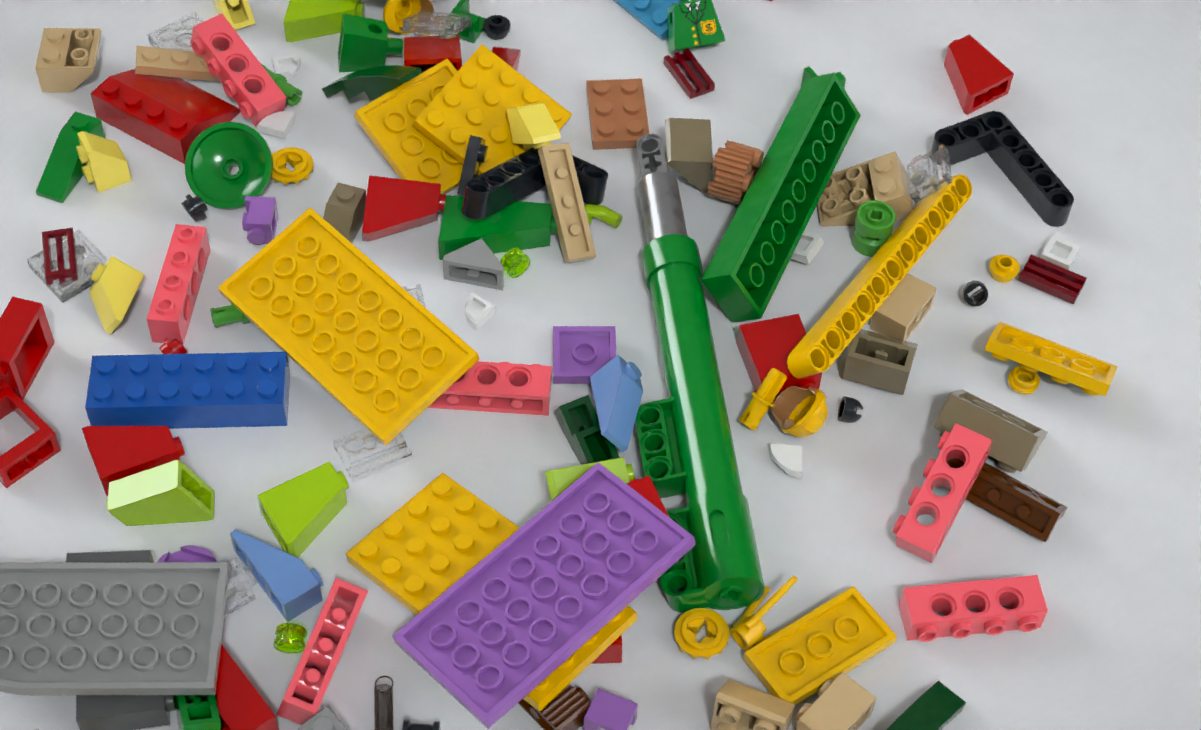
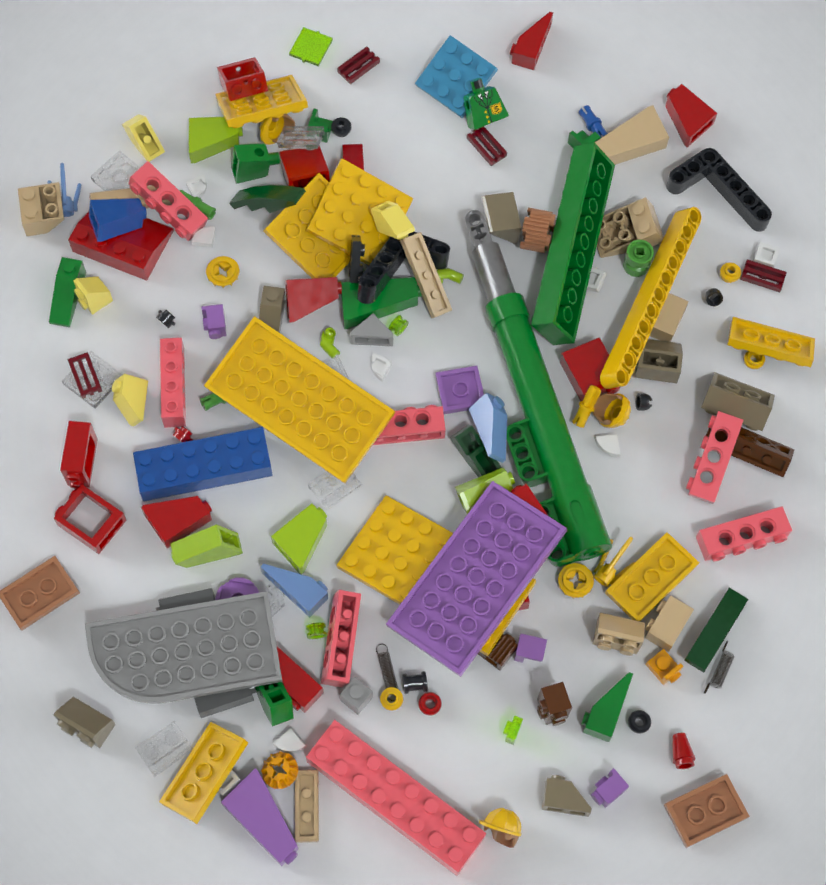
camera: 10 degrees left, 15 degrees up
green dish [185,122,273,210] -> none
nougat plate [586,78,650,150] -> none
clear plate [907,144,952,203] -> none
none -> medium blue plant [47,163,81,217]
none -> blue slope [89,198,147,242]
none -> lime arm [320,327,340,359]
none -> blue pin [579,105,608,139]
none -> tan slope [595,105,669,165]

